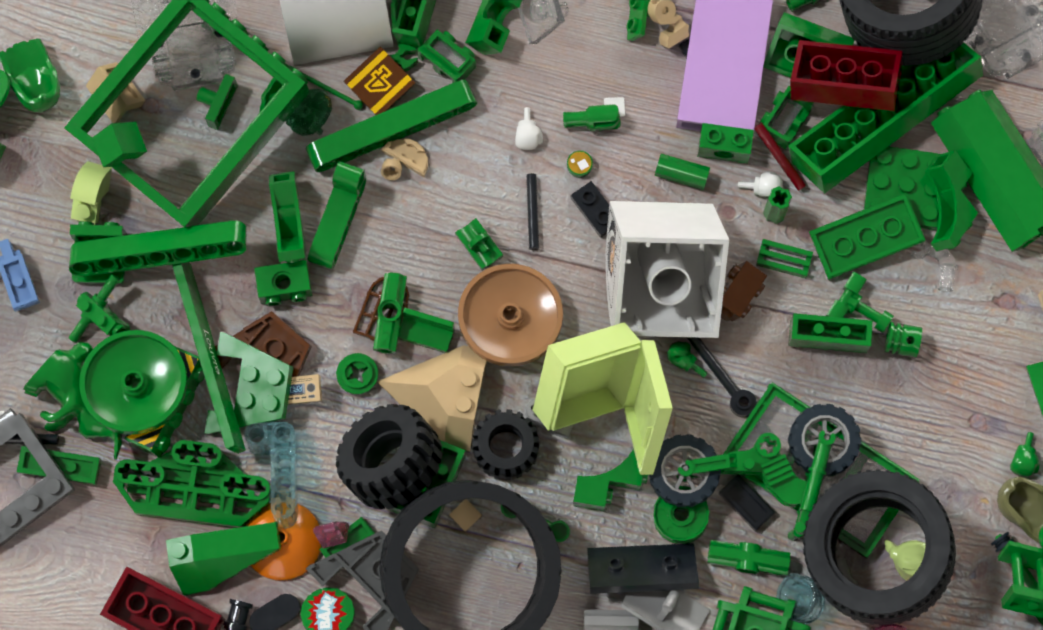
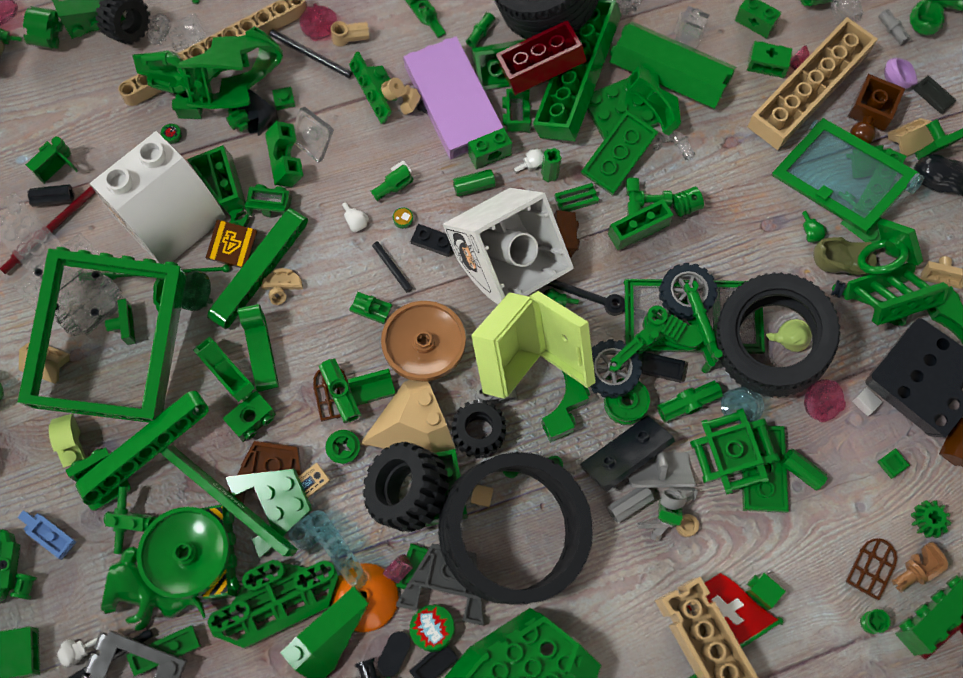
camera: 35 degrees left, 5 degrees down
green piece [92,122,147,167] -> none
dark red bar [754,122,806,191] -> none

